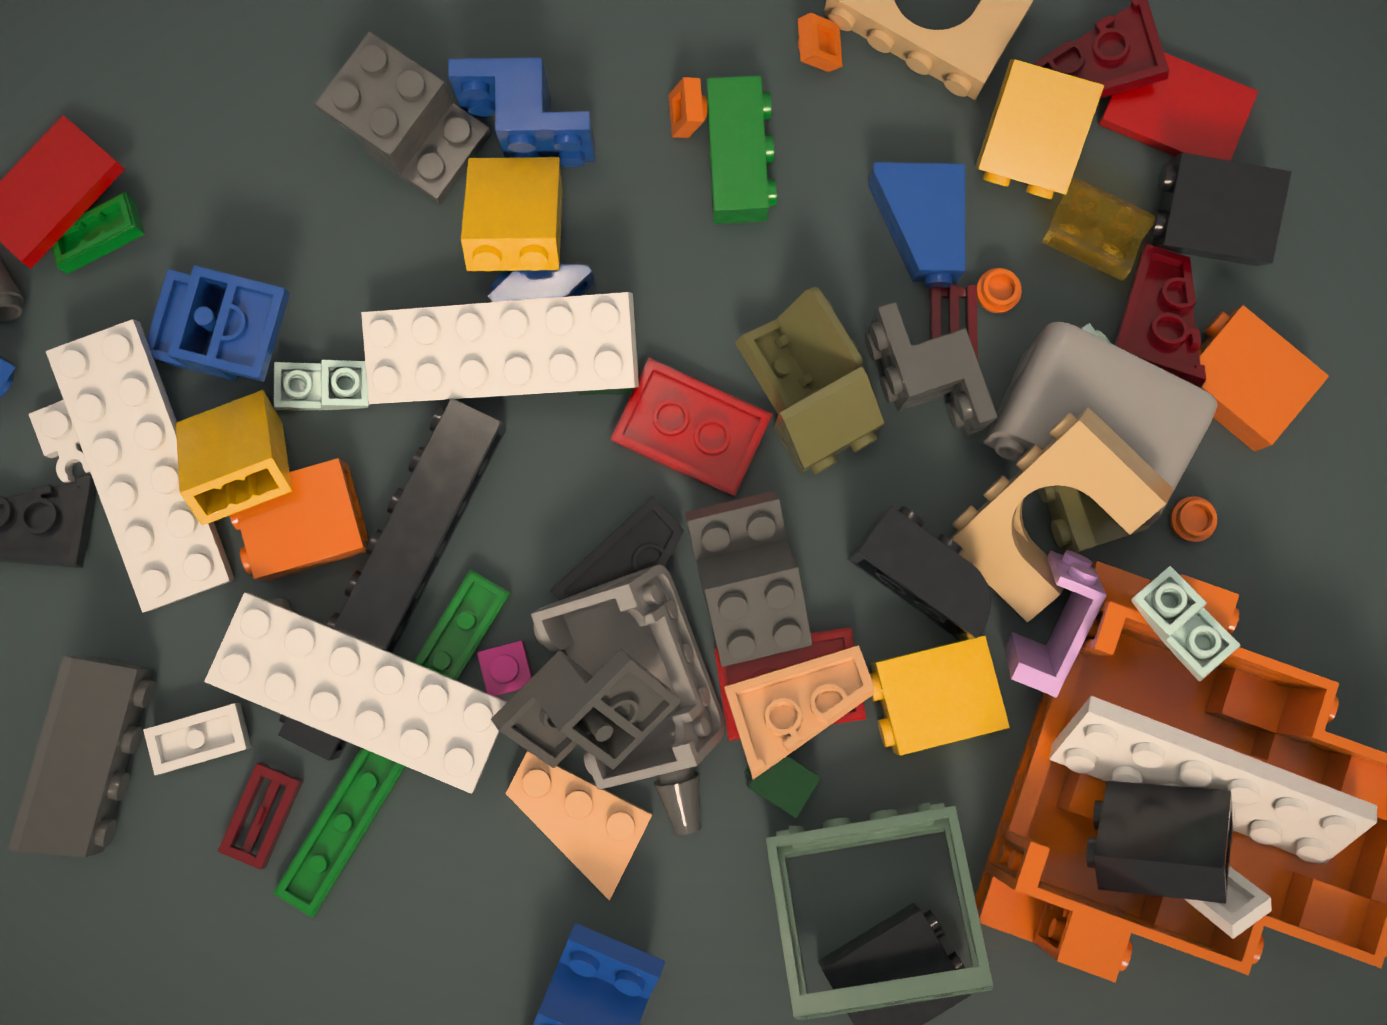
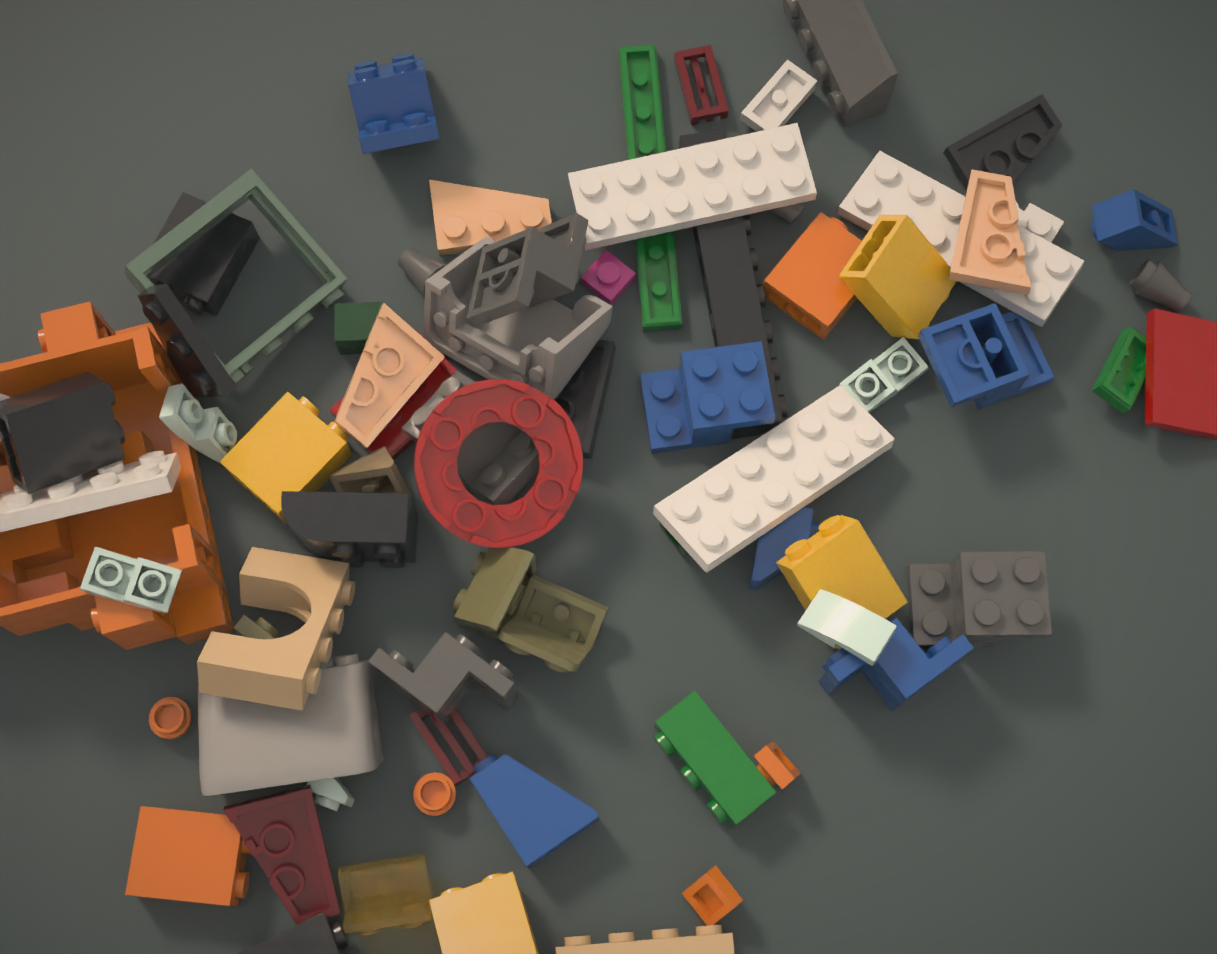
camera: 150 degrees right, 10 degrees down
red tile [611,358,773,498] -> none
lavender panel [1004,550,1107,698] -> none
none -> black wing [137,284,237,397]
none -> light aqua slope [159,383,237,463]
none -> dark tan slope [329,446,412,498]
none -> red plate [414,379,583,548]
none -> blue bracket [640,341,775,454]
none -> light aqua slope [797,589,897,666]
none -> light nougat wing [948,170,1031,295]

